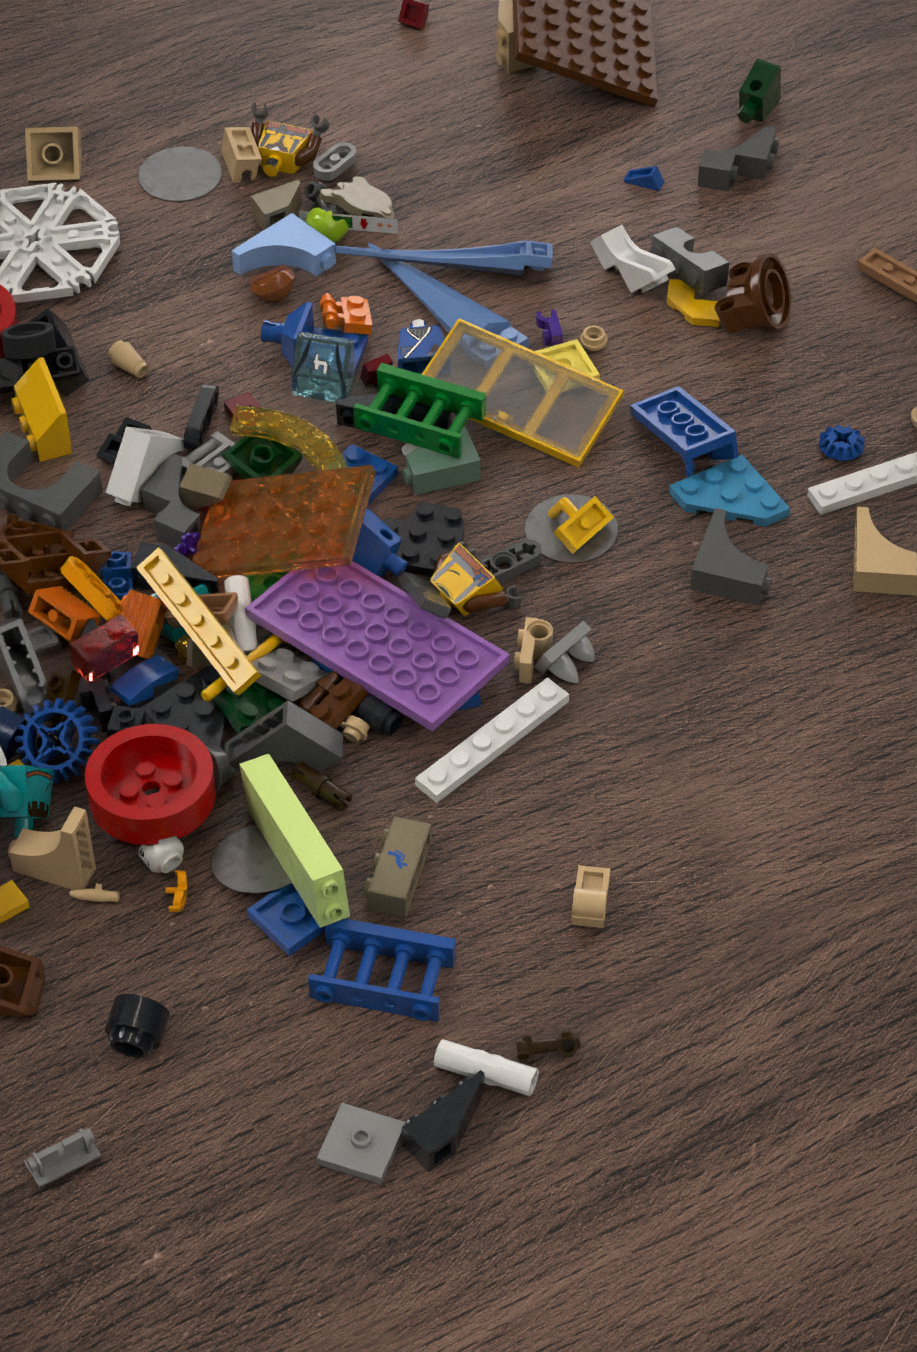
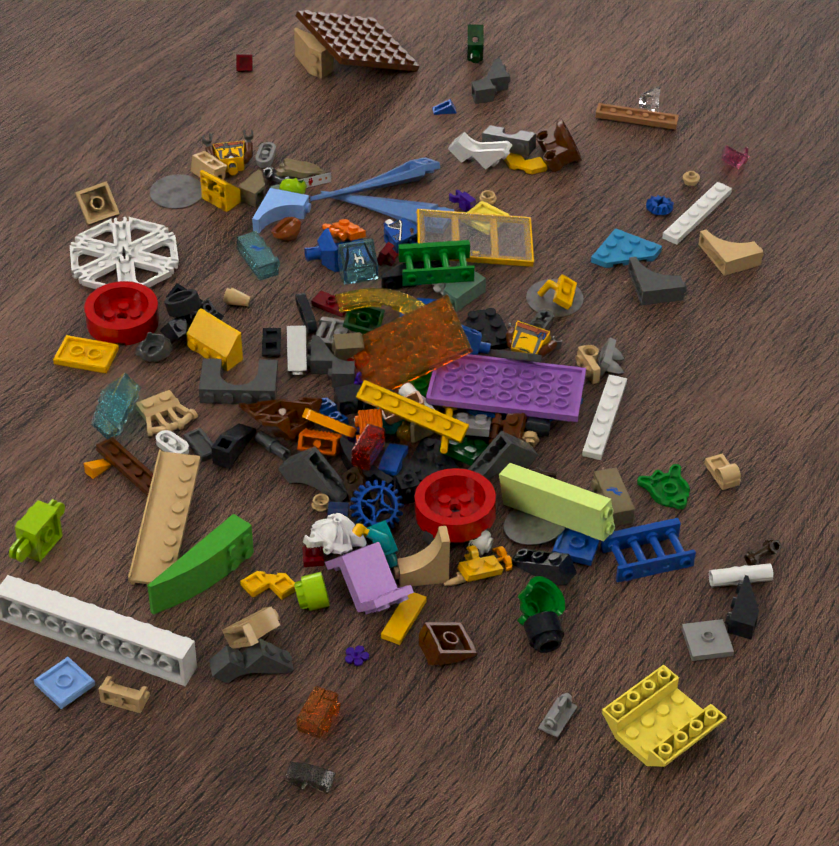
camera: 30 degrees left, 5 degrees down
blue plate [630,386,738,477] -> none
none -> yellow slope [200,170,241,212]
none -> clear light blue brick [237,231,280,281]
none -> yellow plate [457,545,504,582]
none -> black slope [511,549,577,586]
none -> green helmet [517,576,565,626]
none -> light yellow slope [602,665,727,767]
none -> green tile [637,464,690,509]

